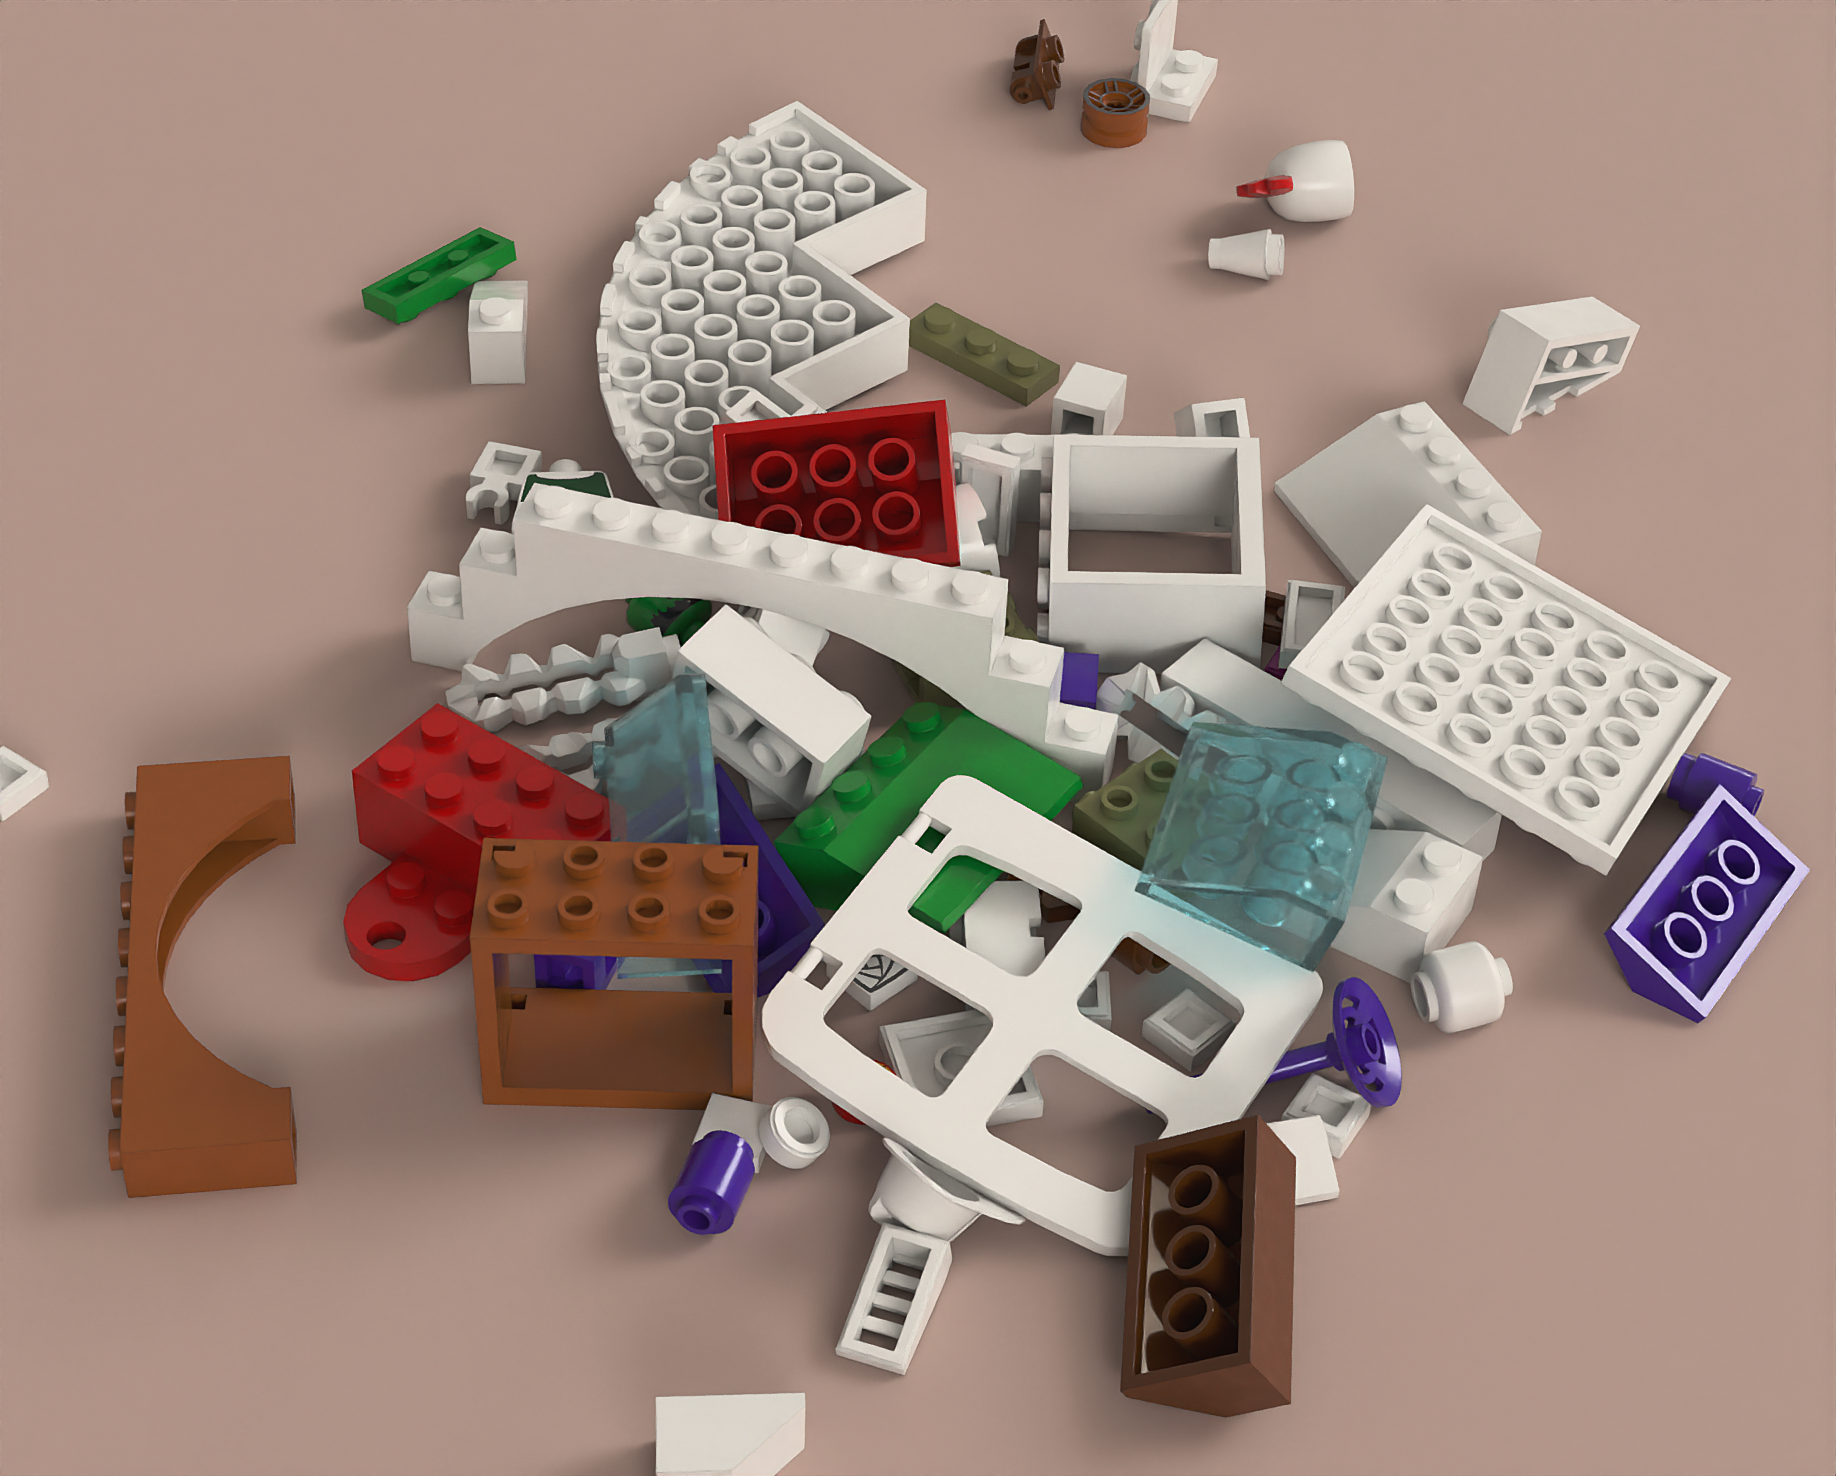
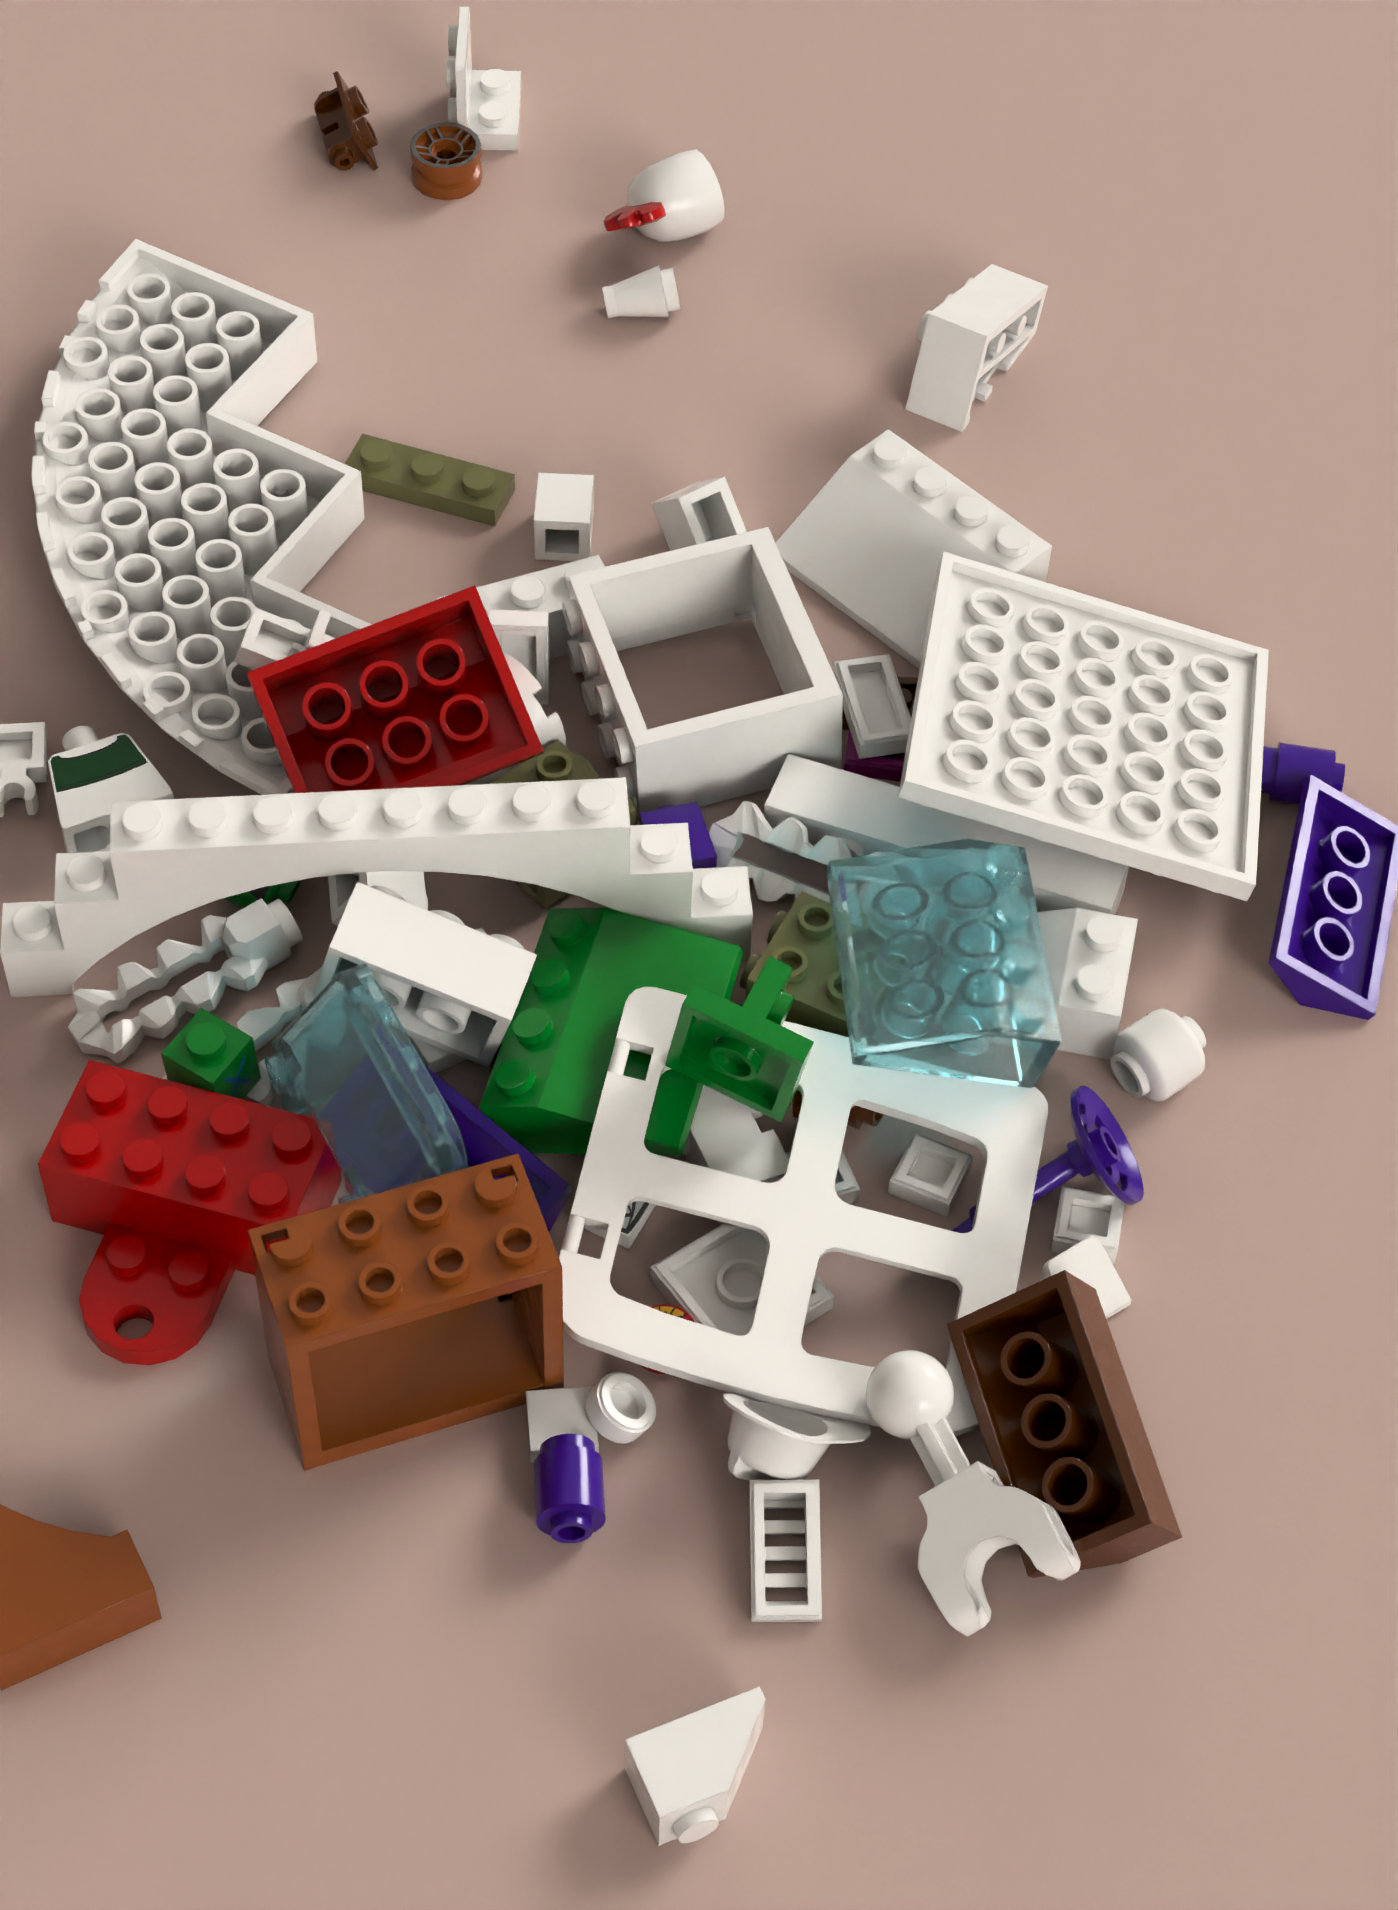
camera: 20 degrees left, 10 degrees up
none -> green brick [161,1008,261,1099]
none -> green bracket [665,956,814,1122]
none -> white piece [866,1350,1081,1637]

